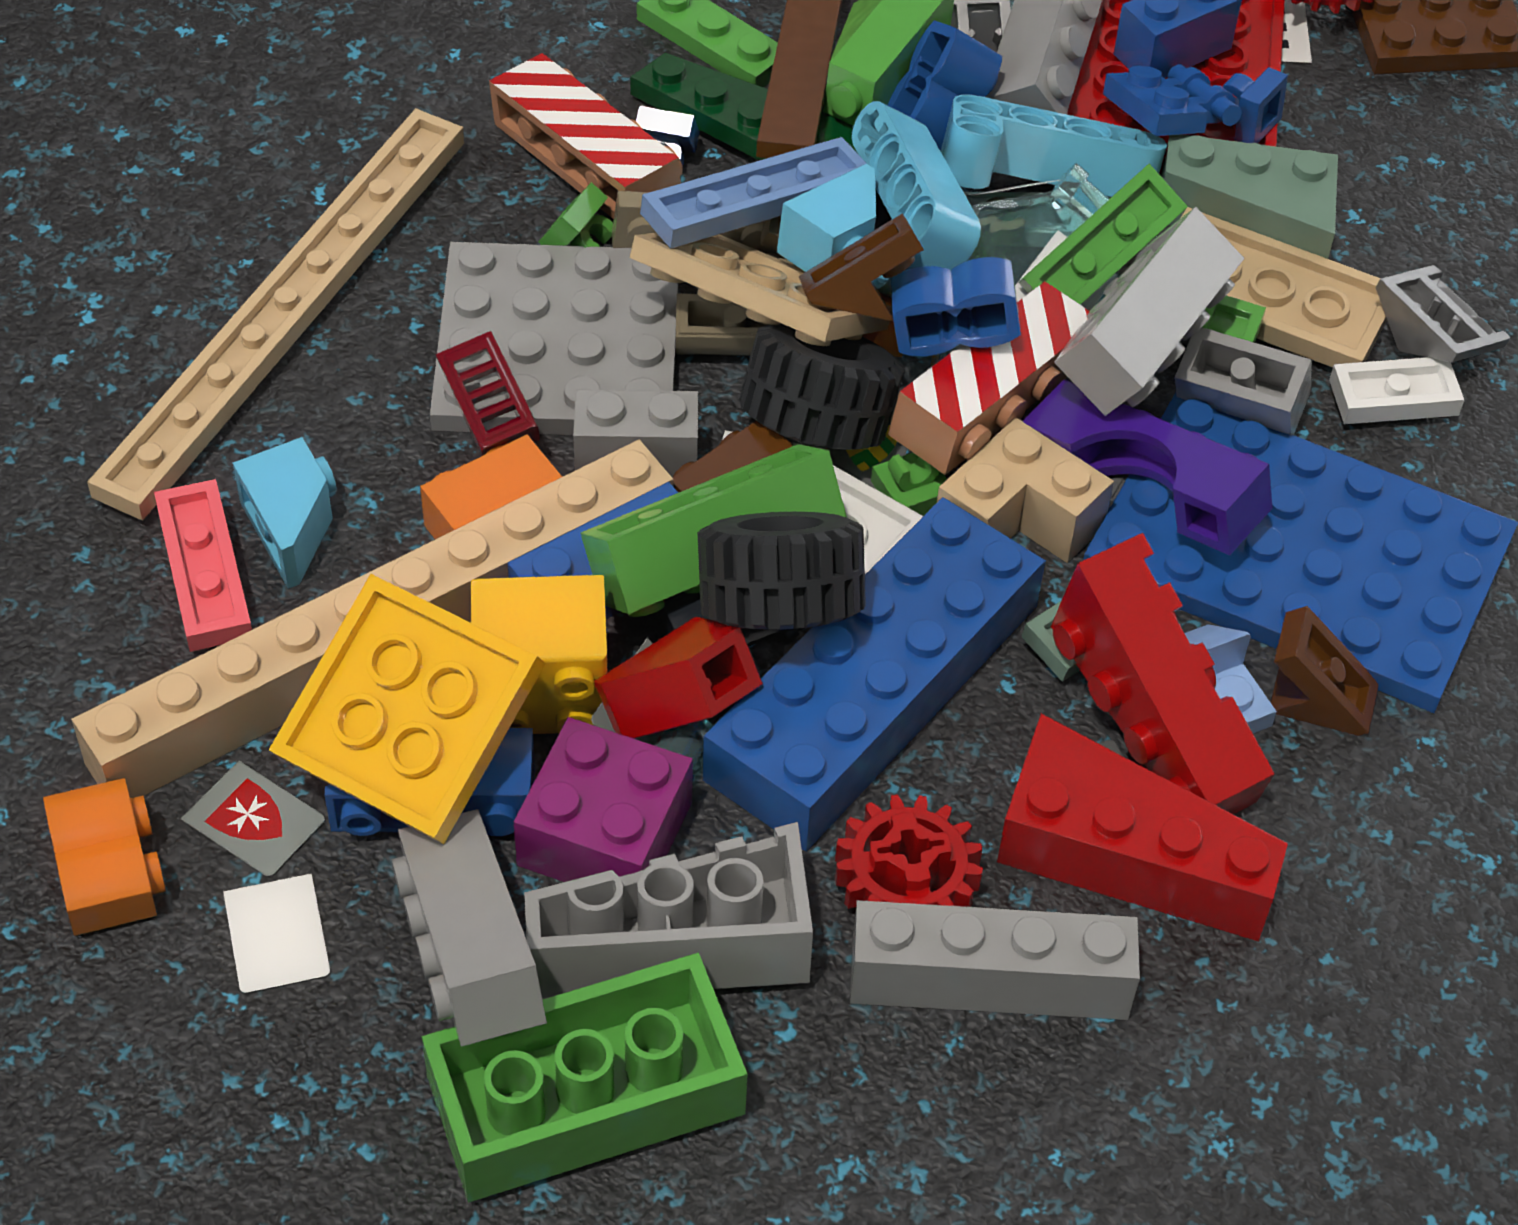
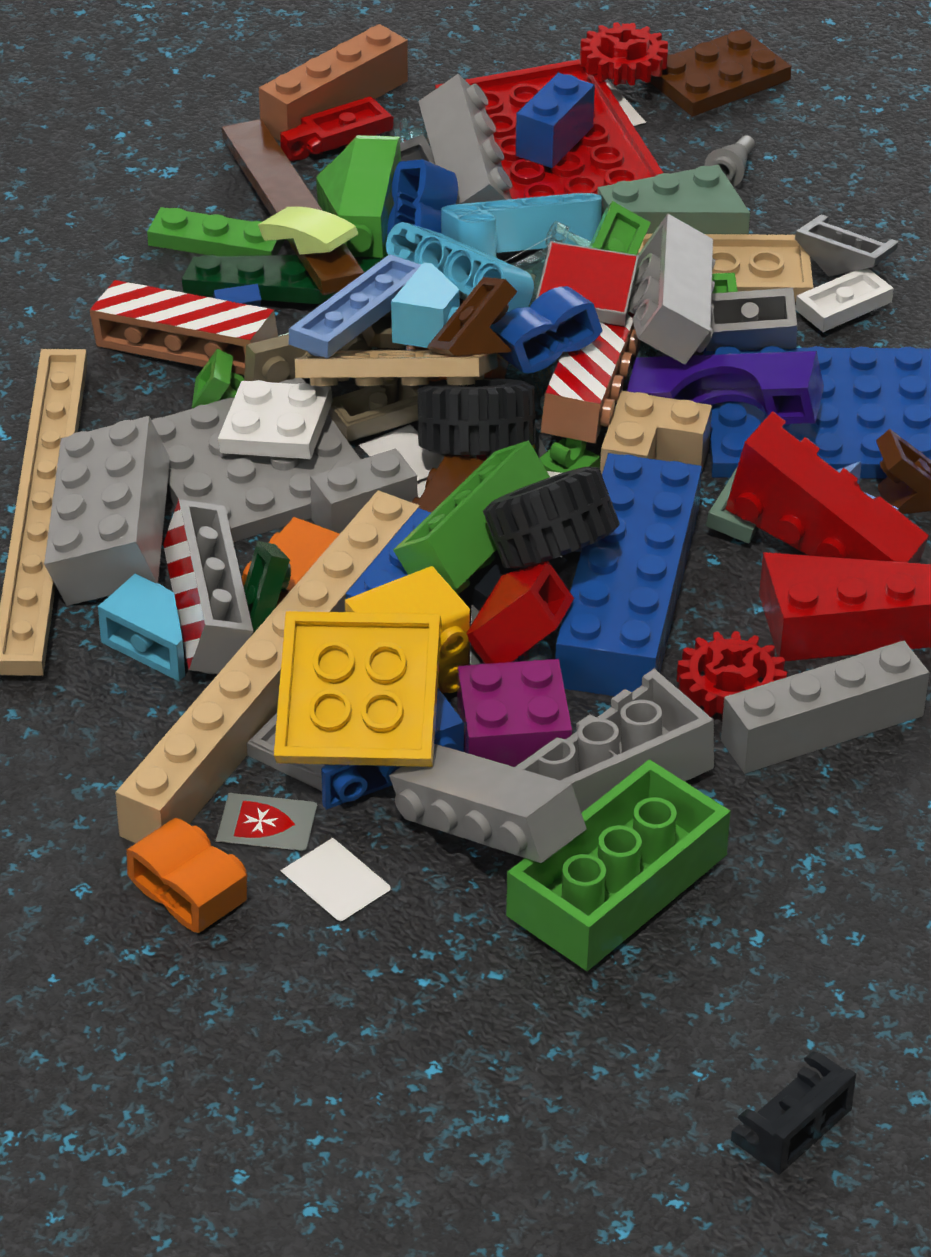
camera: 25 degrees left, 10 degrees down
coral plate [154,479,252,652] -> none
dark red slope [435,331,540,456] -> none
blue plate [1103,64,1242,136] -> none
blue tile [1223,67,1288,144] -> none
none -> light grey brick [44,416,170,606]
none -> light grey brick [163,499,253,674]
none -> white plate [218,380,333,459]
none -> dark green plate [244,541,291,634]
none -> yellowish green slope [258,207,358,255]
none -> white sticker [359,424,444,481]
none -> red tile [536,241,639,326]
none -> light grey cone [705,135,755,187]

